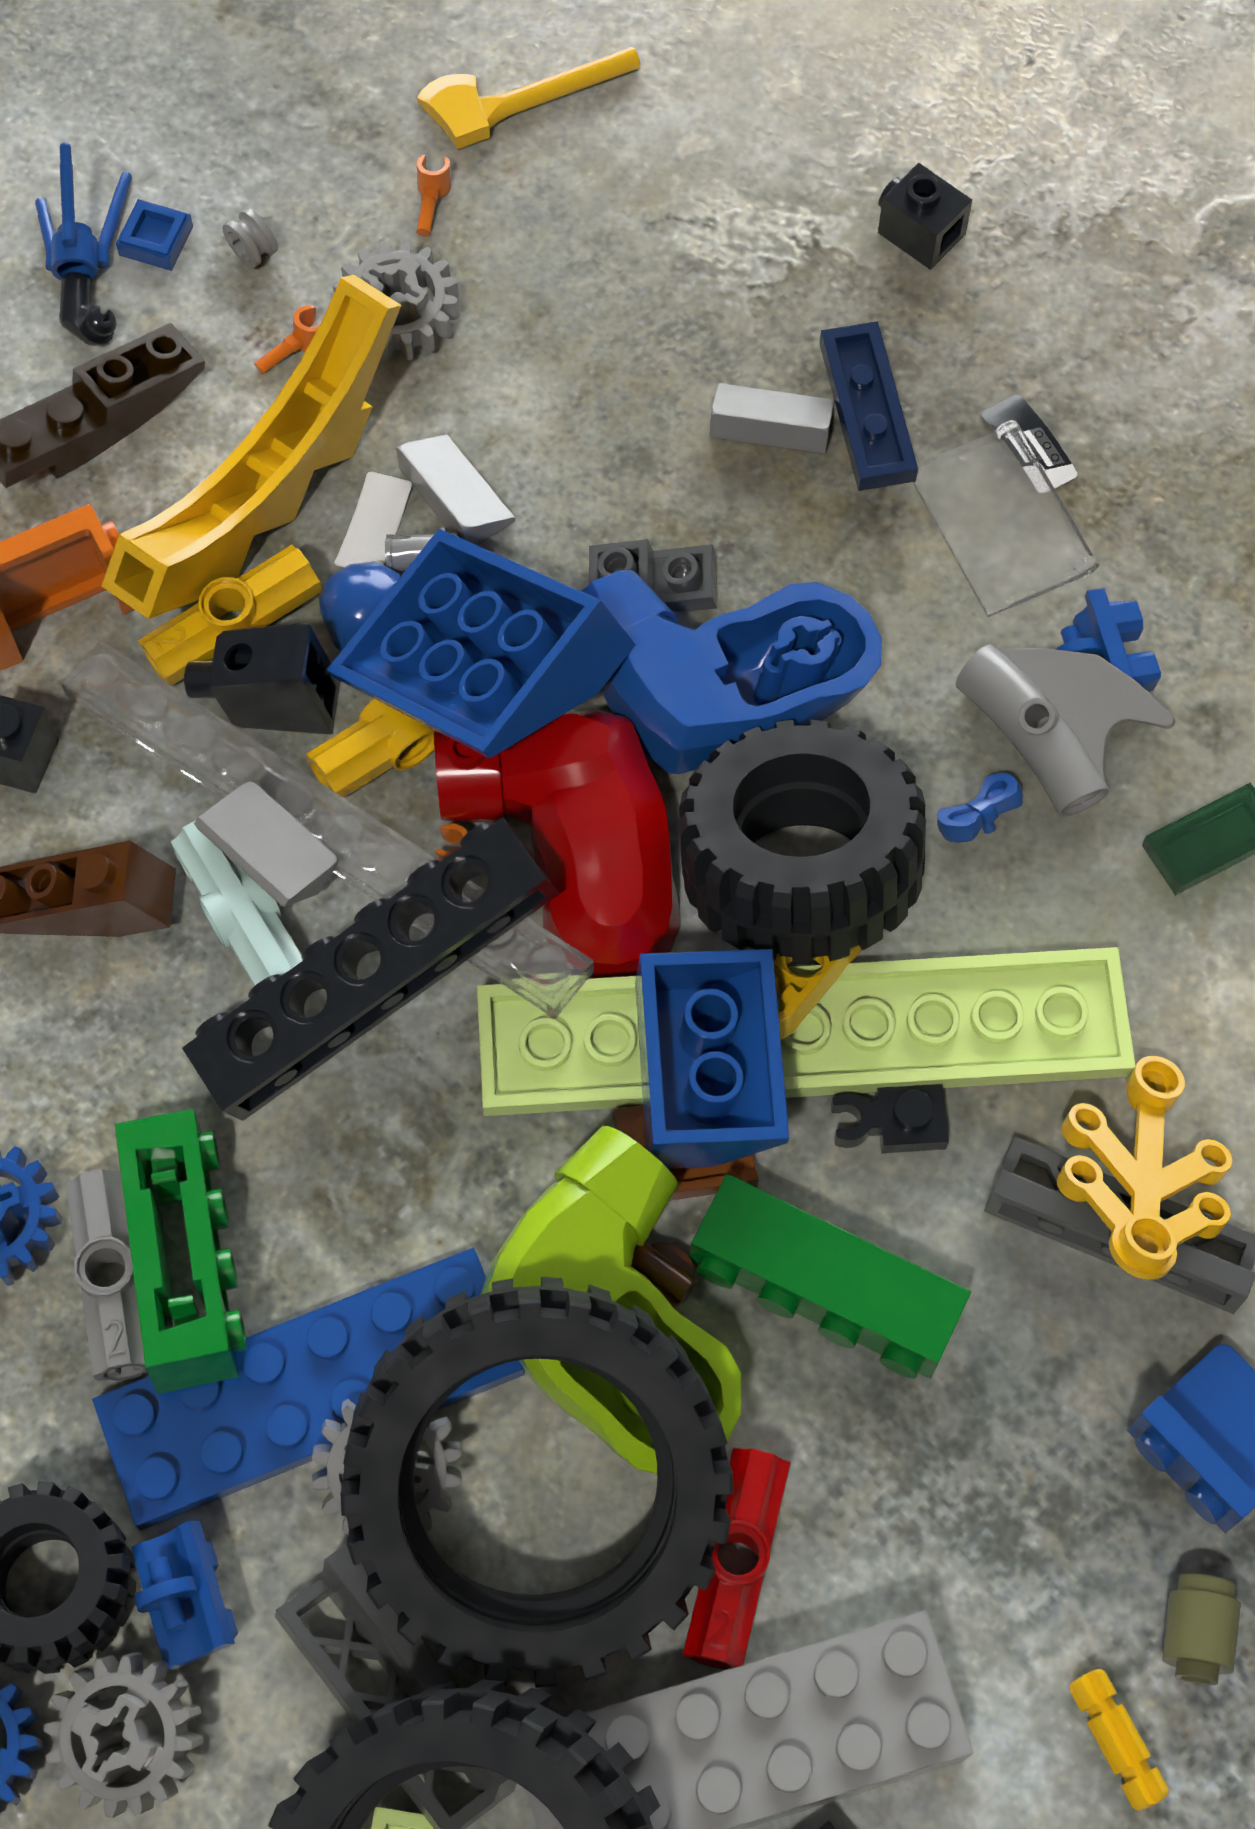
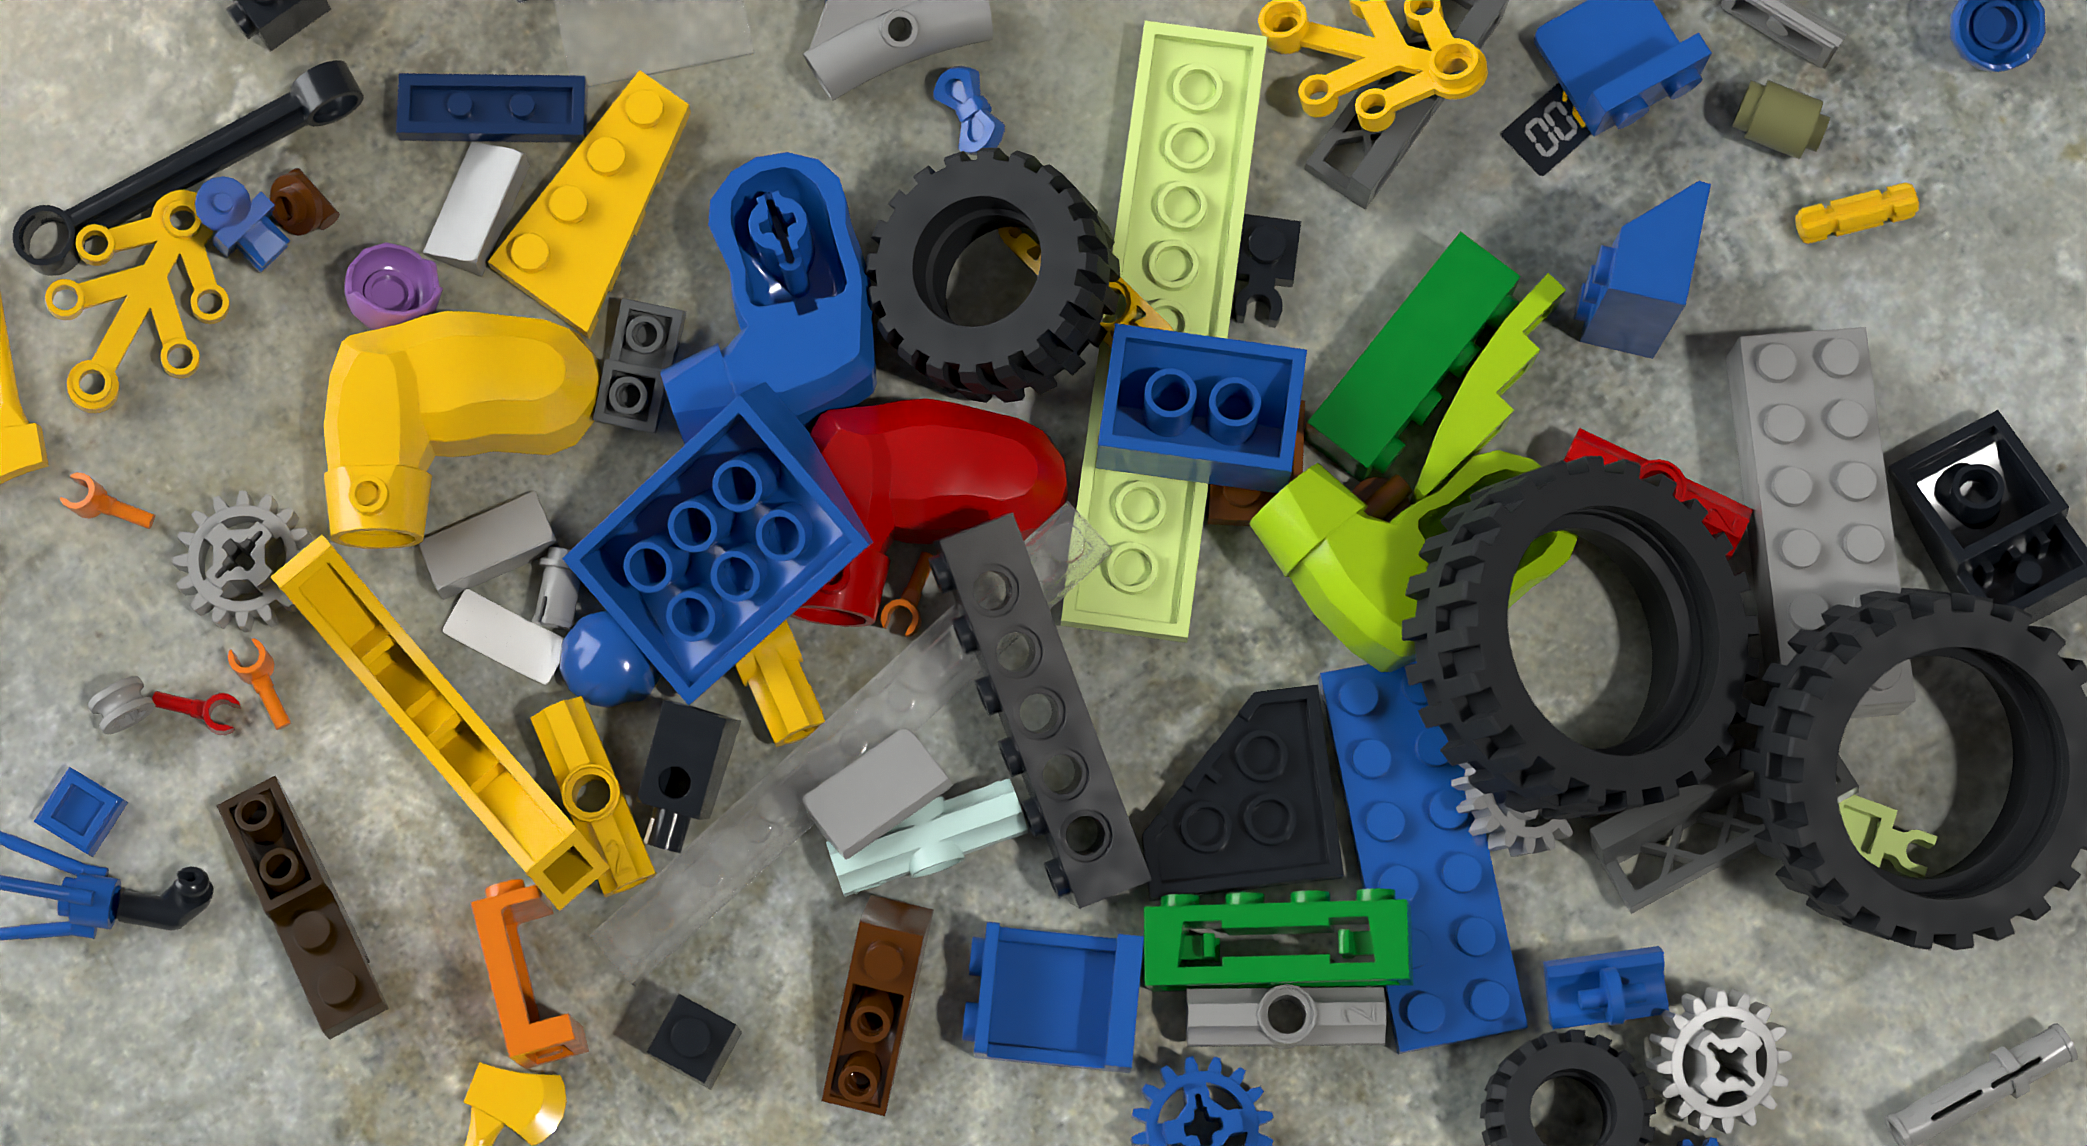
camera: 80 degrees left, 10 degrees up
none -> black piece [13,60,364,276]
none -> yellow plant [45,190,229,413]
none -> red hand [152,691,241,736]
none -> blue hips [195,176,290,273]
none -> reddish brown plate [270,168,340,236]
none -> yellow piece [324,311,602,549]
none -> medium lavender hair [344,242,443,330]
none -> yellow wing [488,70,691,339]
none -> blue panel [962,922,1144,1073]
none -> black plate [1141,684,1344,901]
none -> lime slope [1410,273,1566,505]
none -> black sticker [1501,82,1592,176]
none -> blue slope [1574,181,1711,359]

